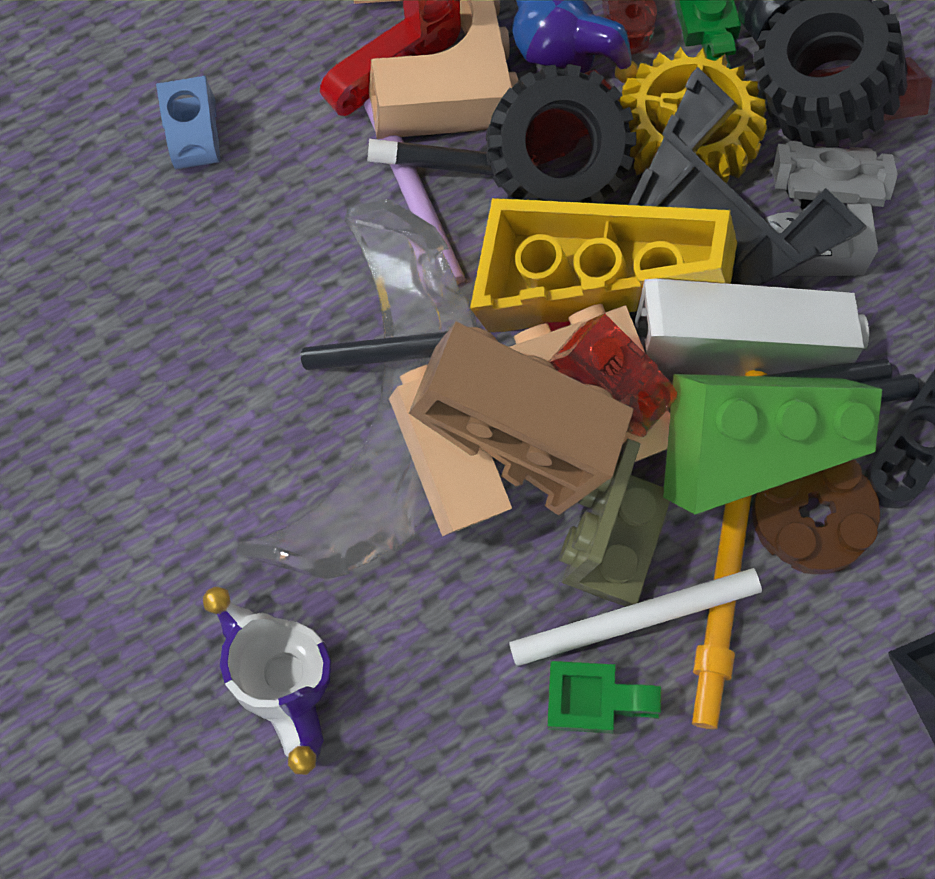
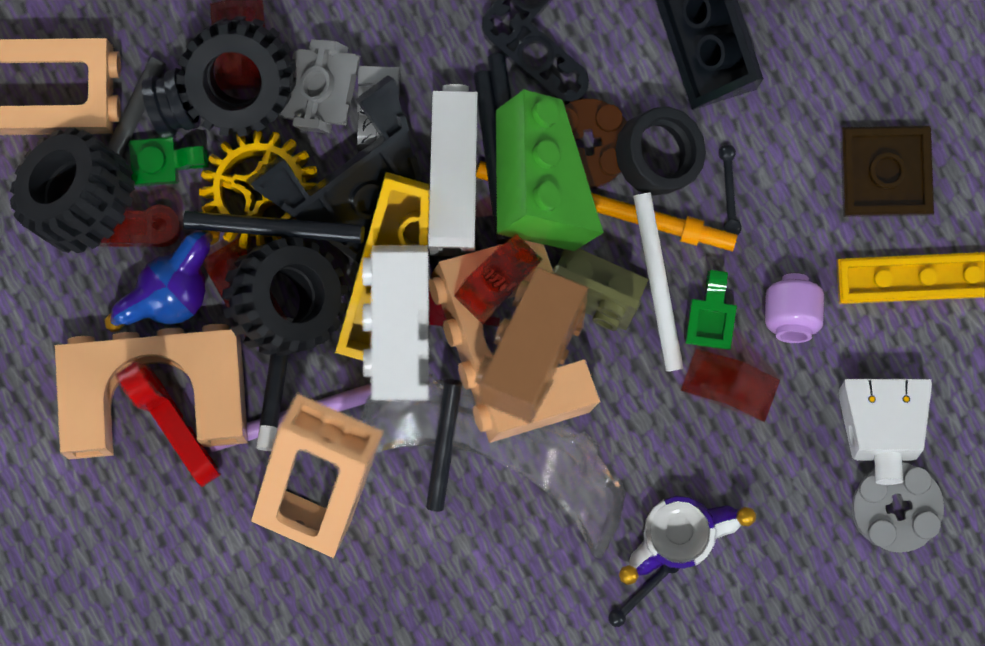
camera: 90 degrees left, 15 degrees up
medium blue leg [156,76,220,170] -> none
none -> black bar [183,211,364,243]
none -> light nougat piece [251,393,384,558]
none -> white wedge [363,245,428,400]
none -> black hinge [608,565,680,627]
none -> black tyre [615,107,706,196]
none -> clear red slope [681,349,780,422]
none -> black hinge [718,144,742,235]
none -> lavender head [765,273,824,343]

